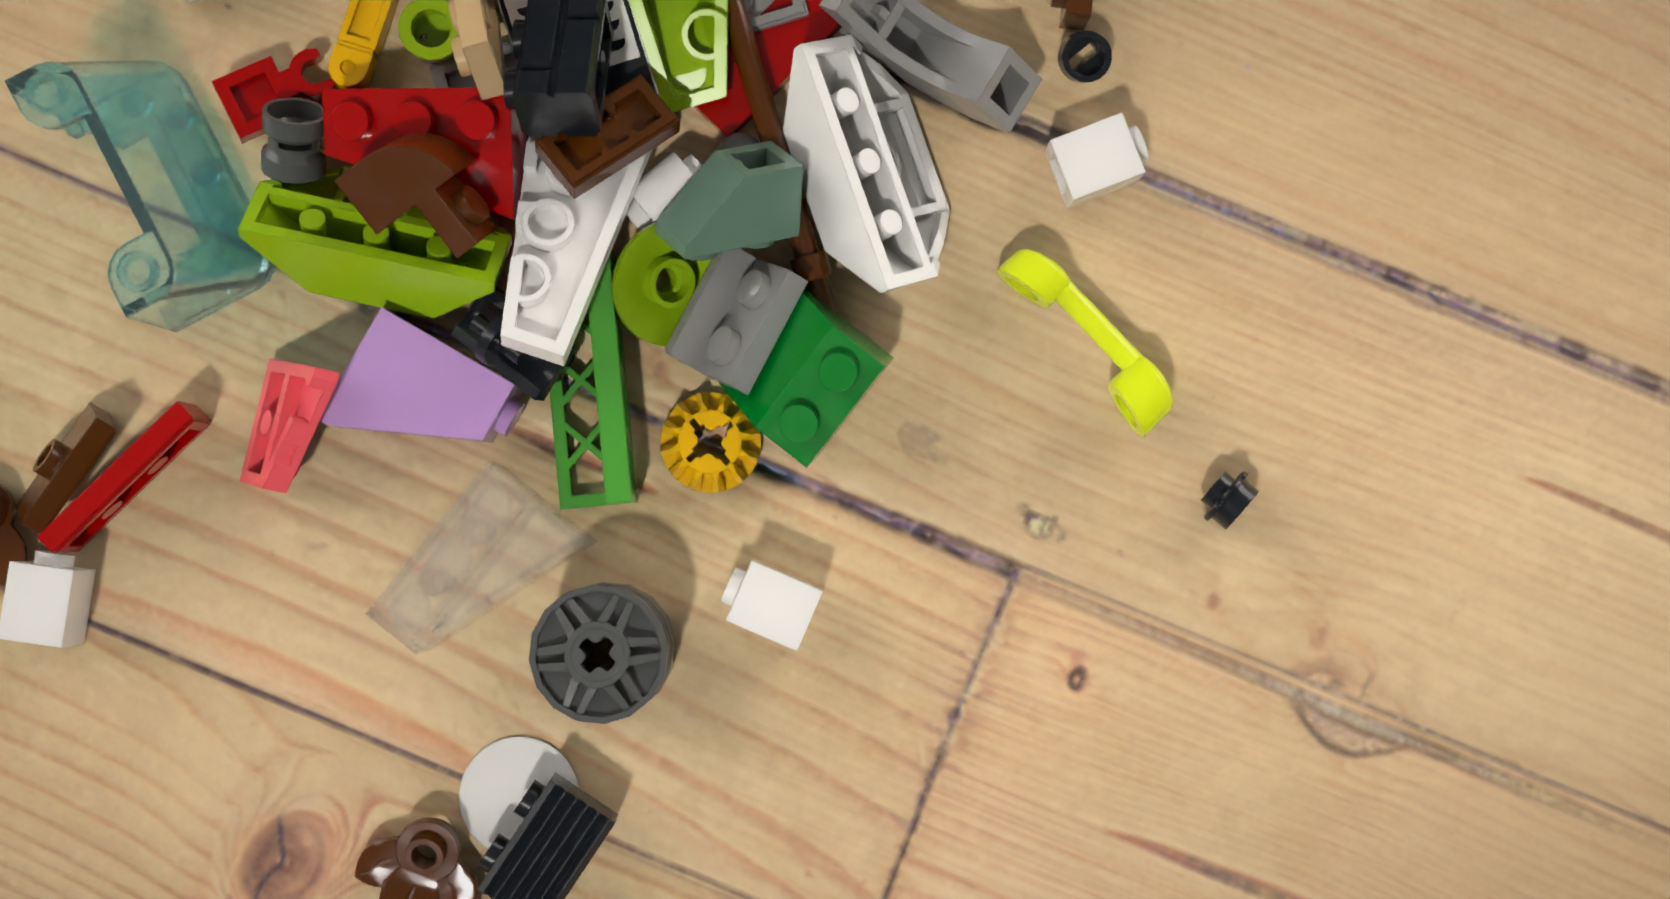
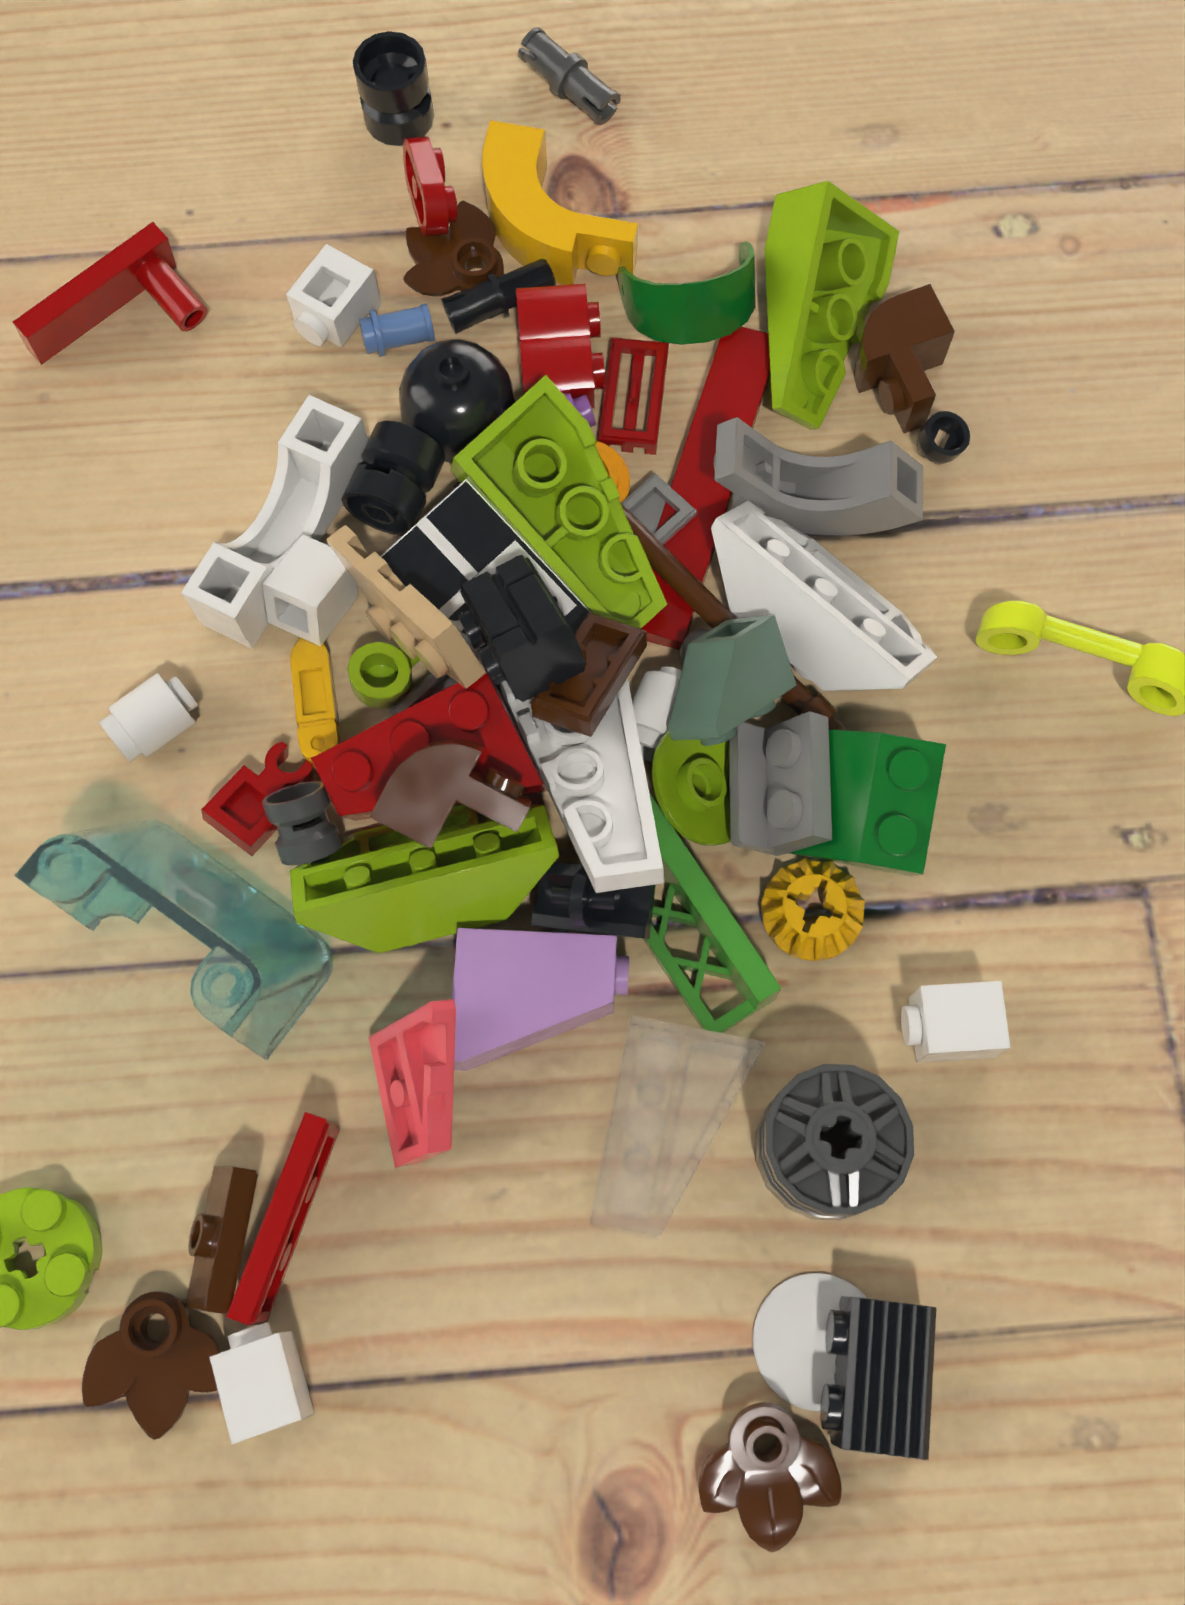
camera: 25 degrees left, 15 degrees down
white brick [1044,113,1149,209] -> none

